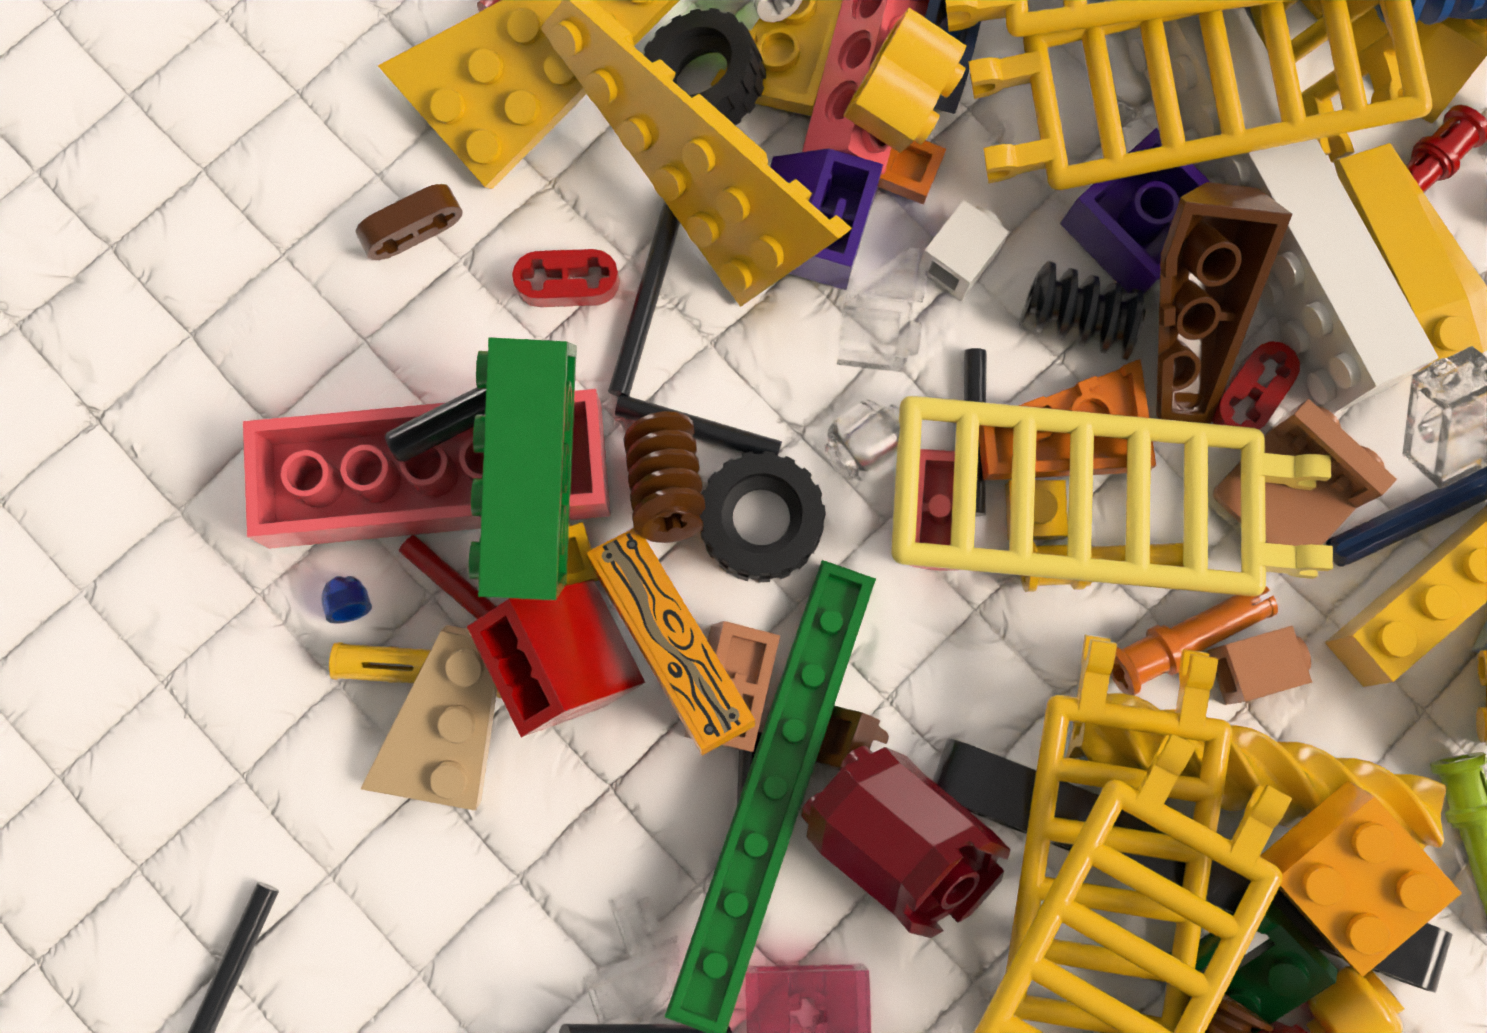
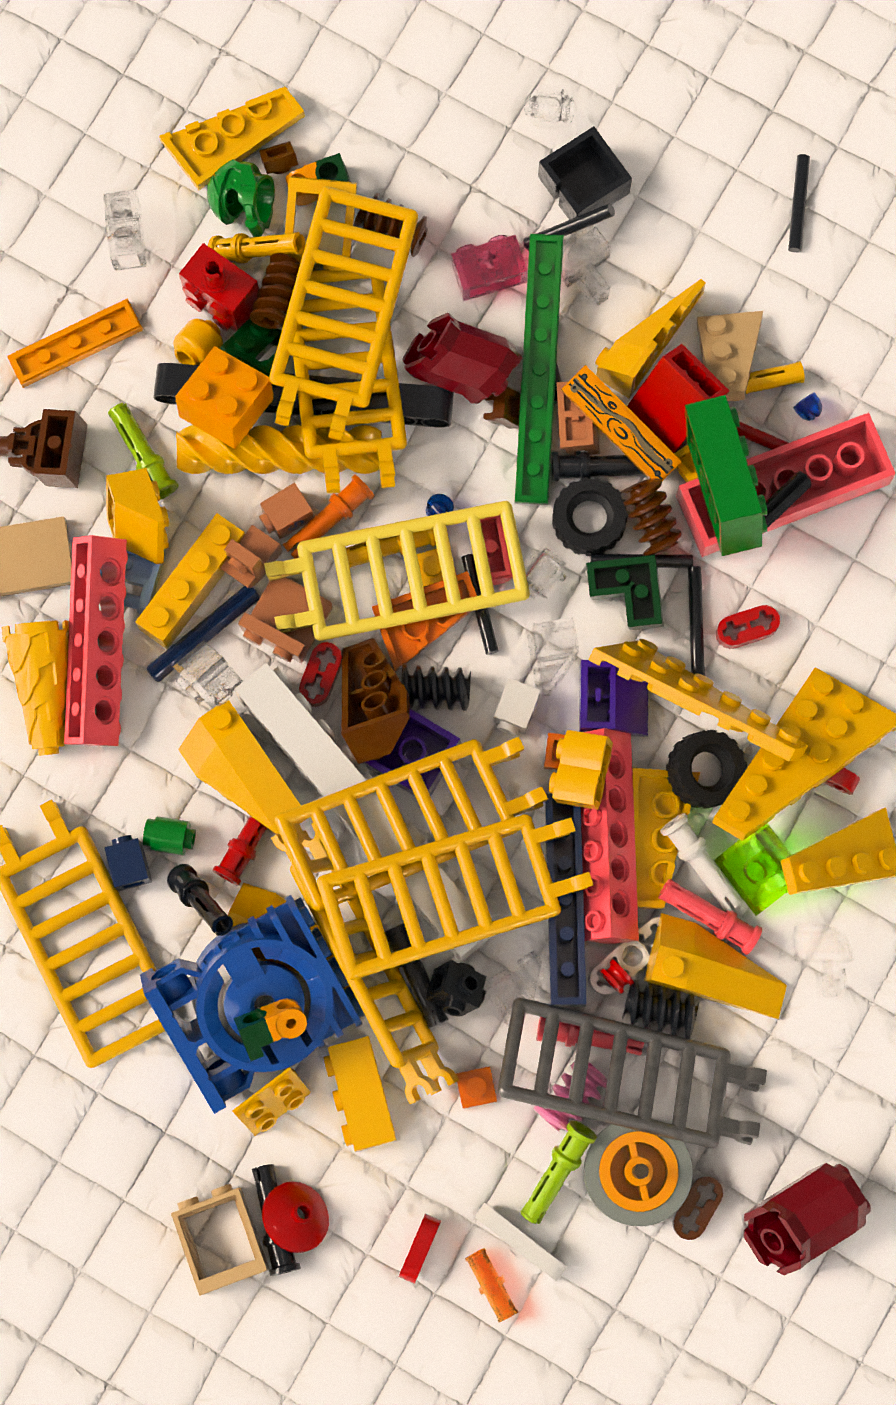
camera: 170 degrees right, 0 degrees up
reddish brown beam [355,184,463,261] -> none
none -> nougat brick [220,525,283,588]
none -> clear blue hinge [425,494,454,516]
none -> black pin [551,451,646,482]
none -> dark green brick [586,555,664,630]
none -> yellow wedge [595,279,706,399]

